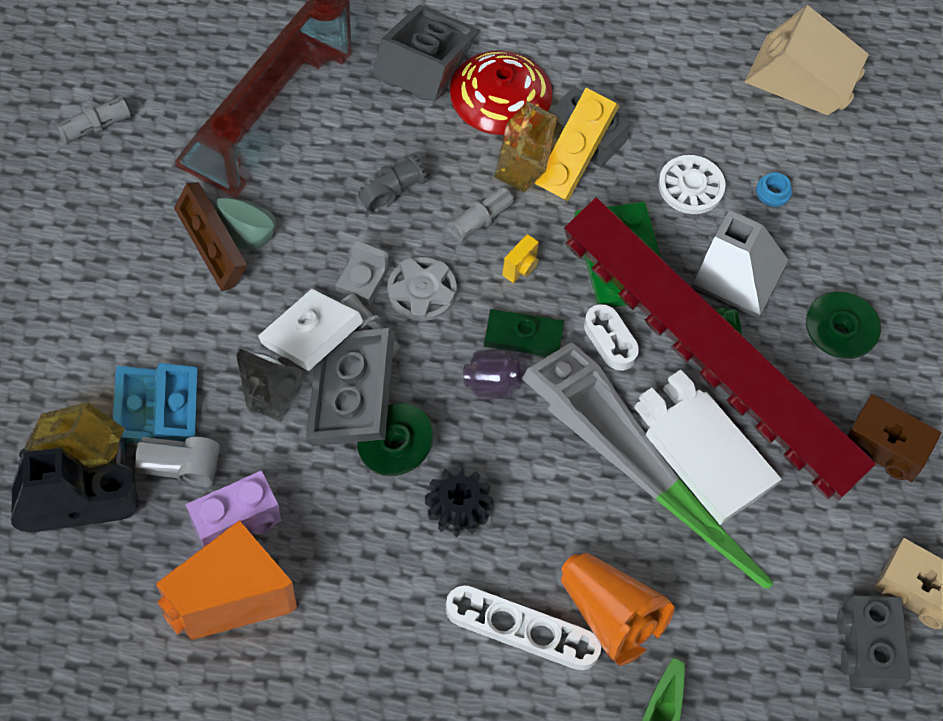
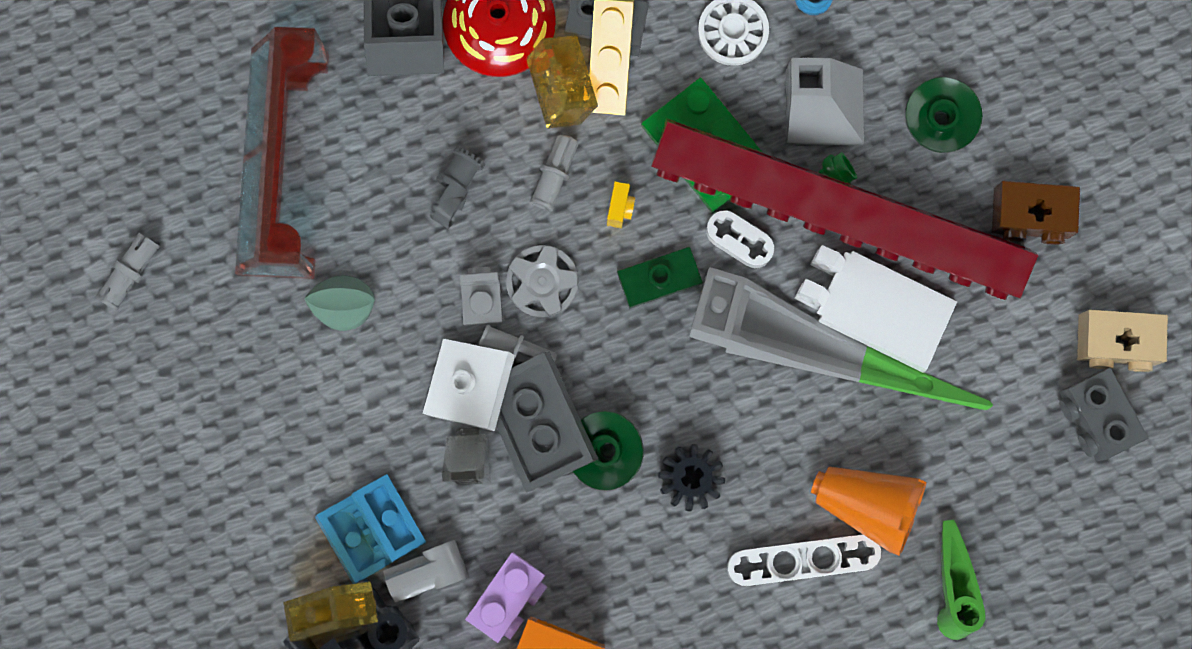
camera: 25 degrees left, 20 degrees up
reddish brown plate [174,182,247,291] -> none
clear purple head [463,349,522,400] -> none

